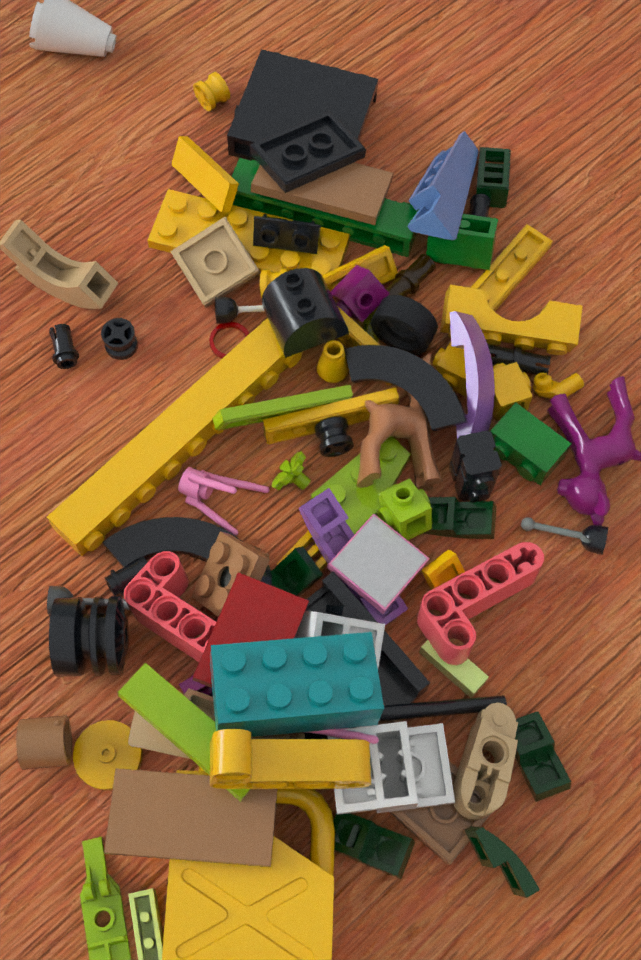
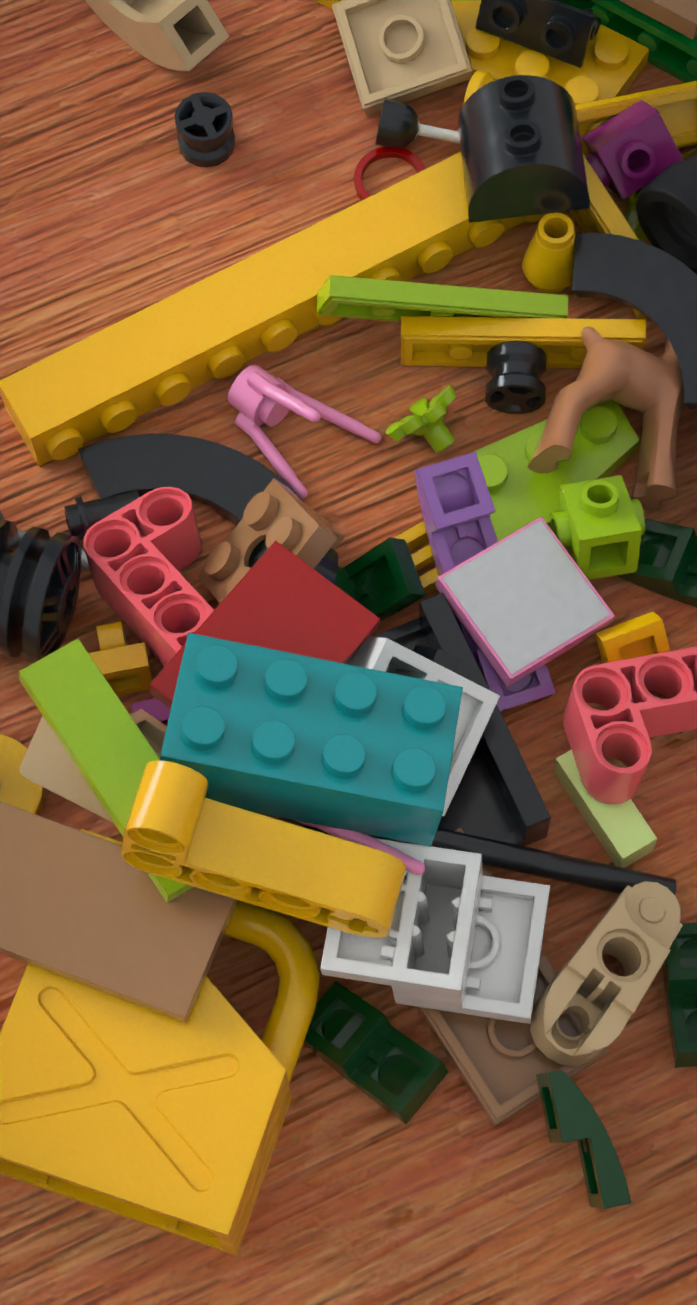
camera: 20 degrees right, 0 degrees up
black pin [49,324,79,369] -> none
none -> yellow tile [88,621,153,696]

